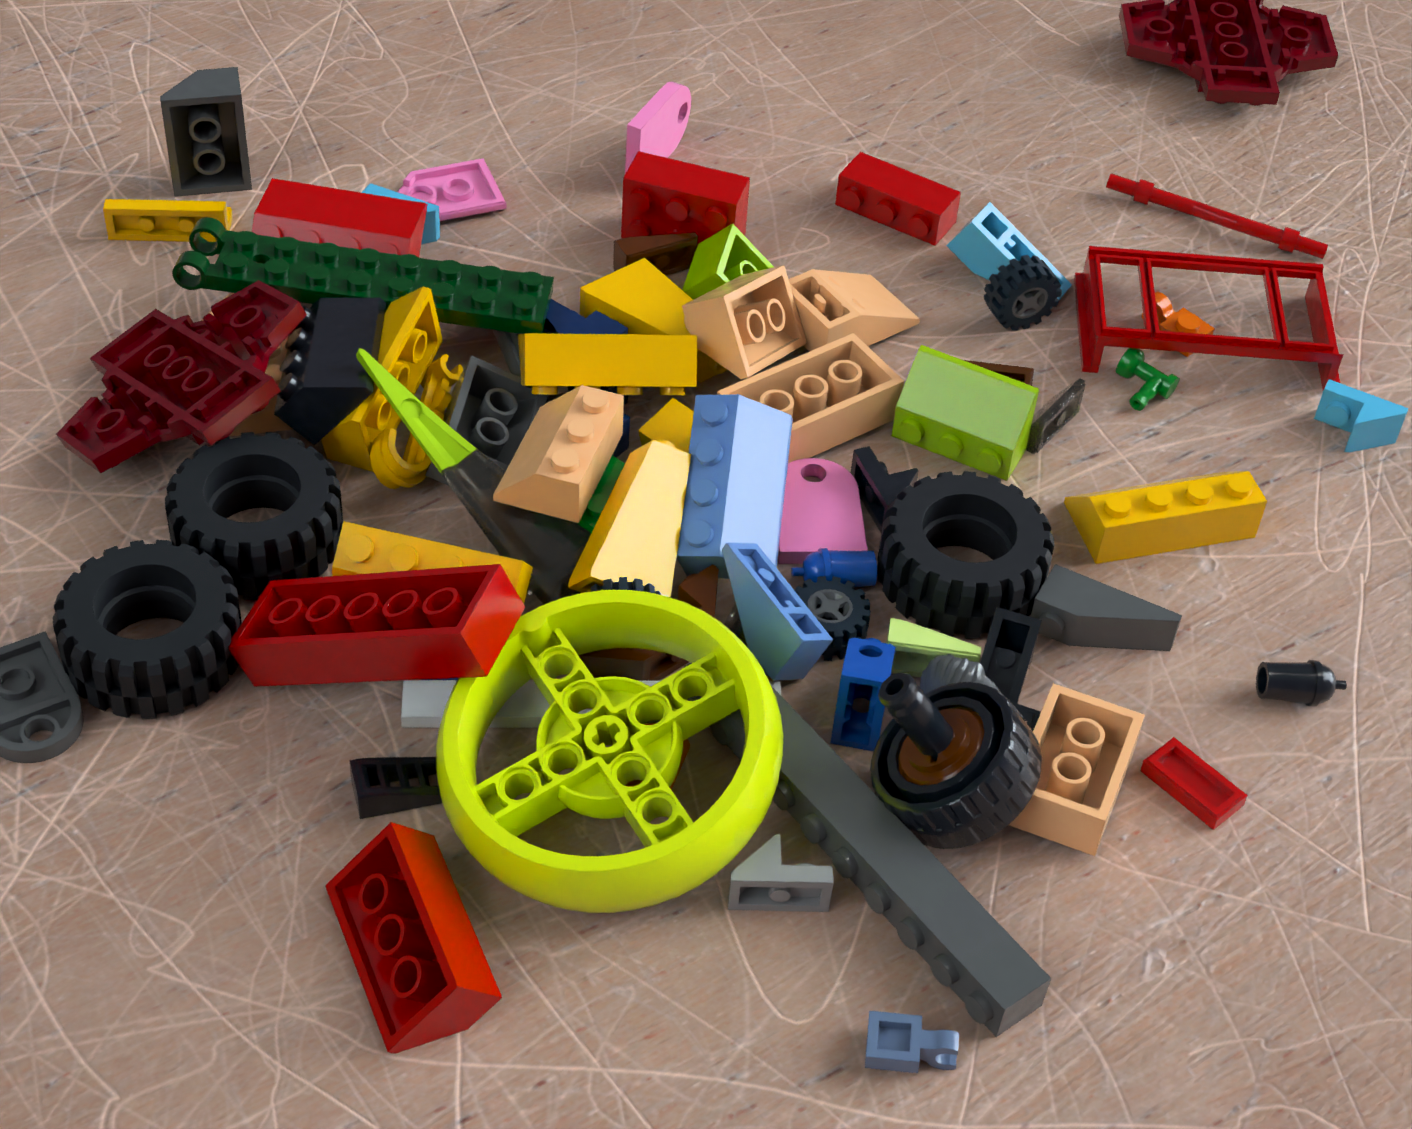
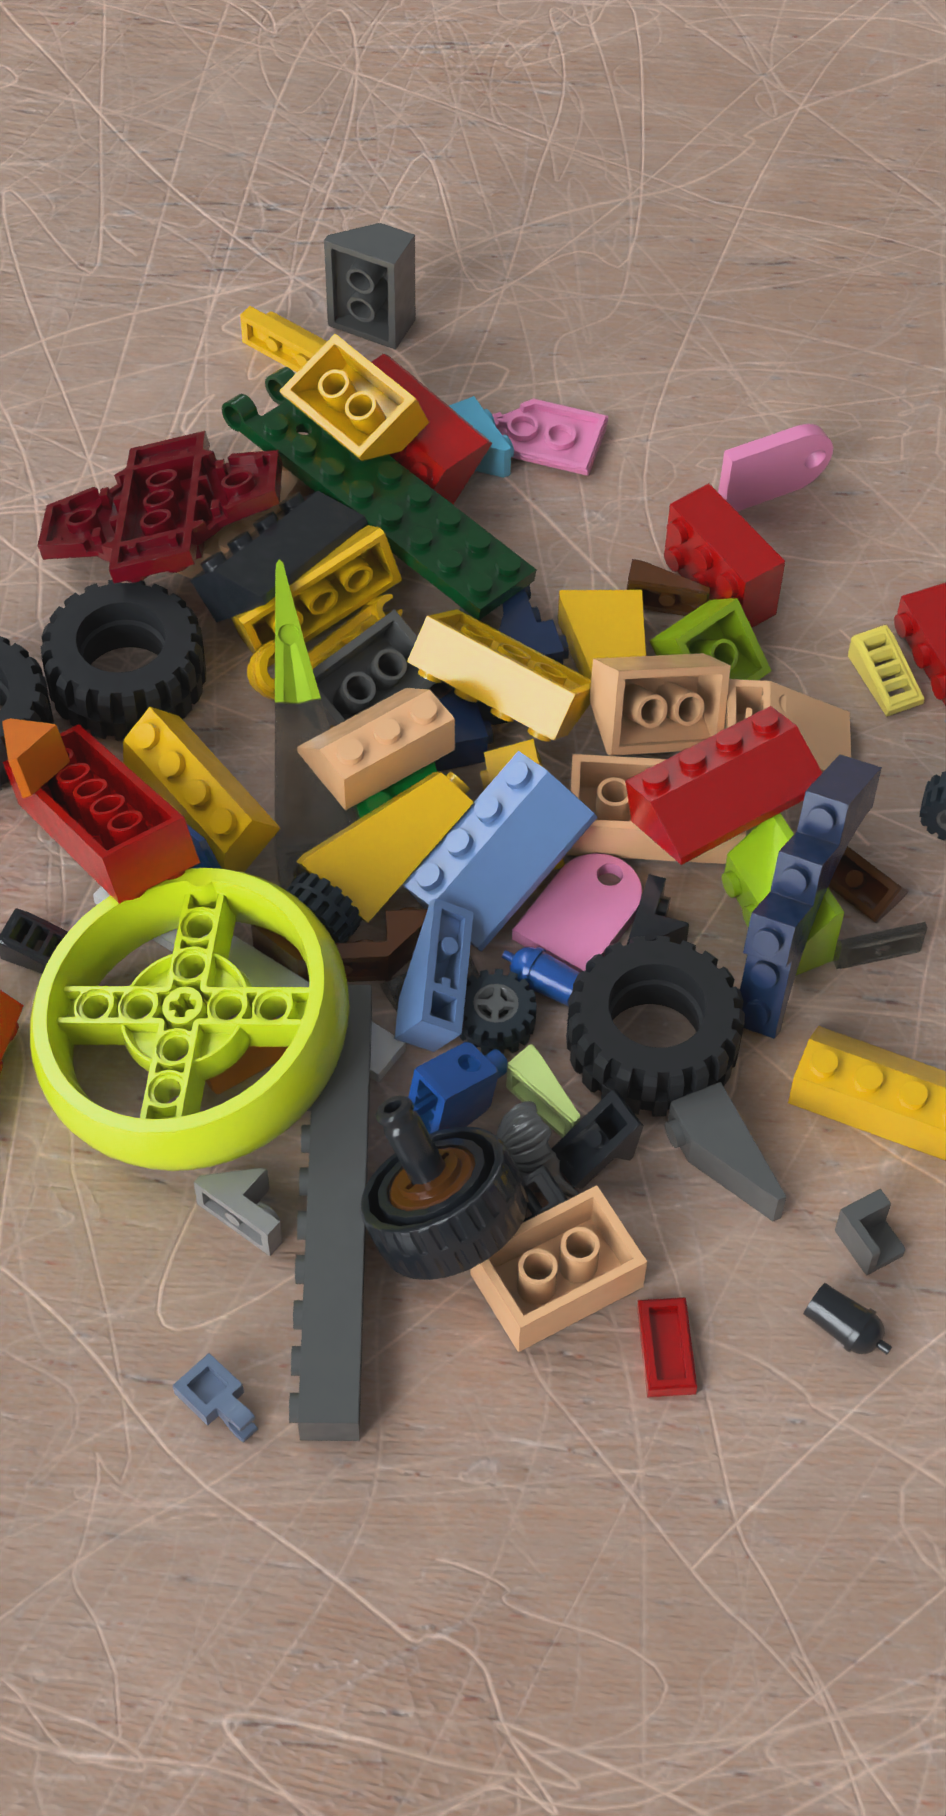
camera: 40 degrees right, 10 degrees up
none -> orange slope [2,718,70,798]
none -> yellow slope [280,334,429,461]
none -> red slope [625,706,822,865]
none -> dark blue arch [740,754,882,1039]
none -> dark grey panel [835,1188,905,1276]
none -> light yellow slope [848,625,924,717]

